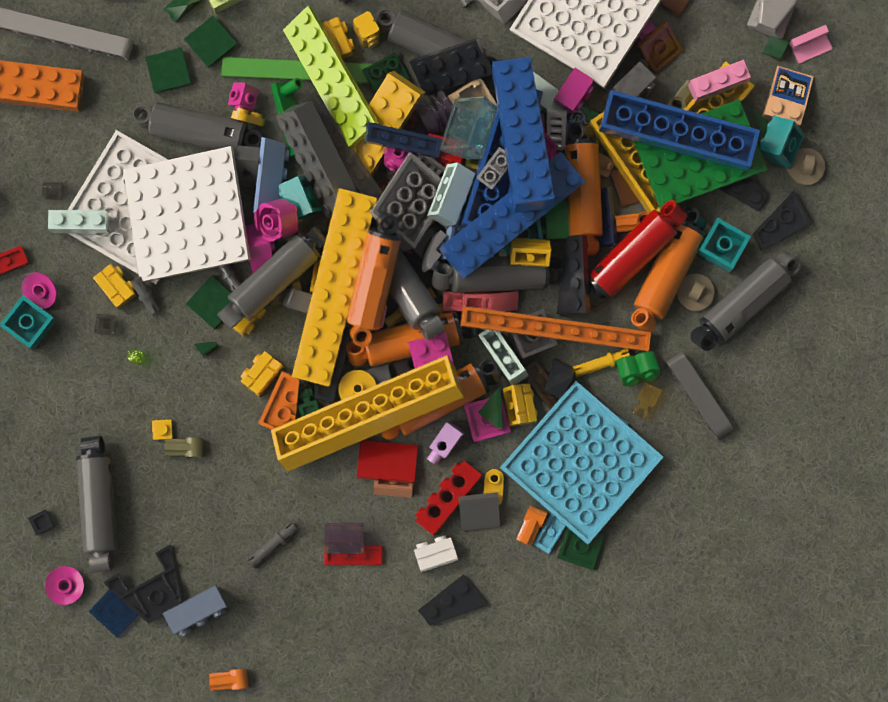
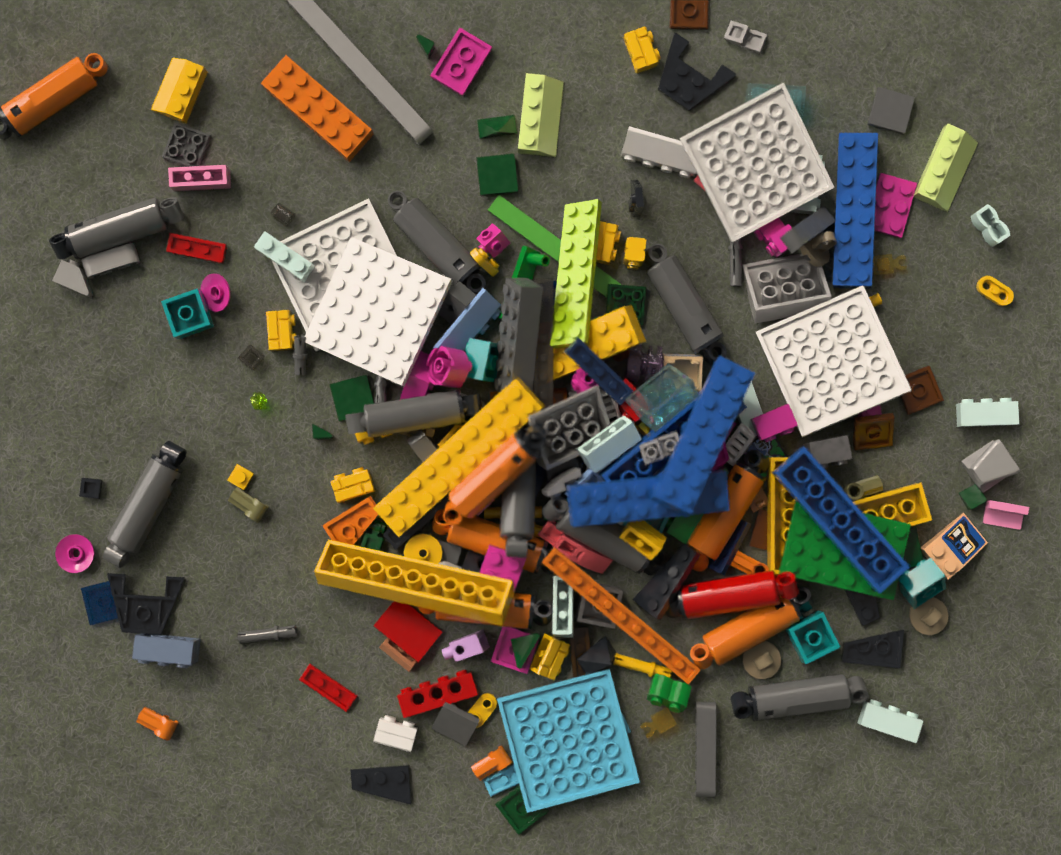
camera: 40 degrees right, 5 degrees up
dark green tile [145,47,191,94] -> none
brick [324,523,364,554] -> none
black plate [409,38,492,96] -> none
bright pink brick [688,60,751,103] -> none
none -> light aqua brick [857,699,923,743]

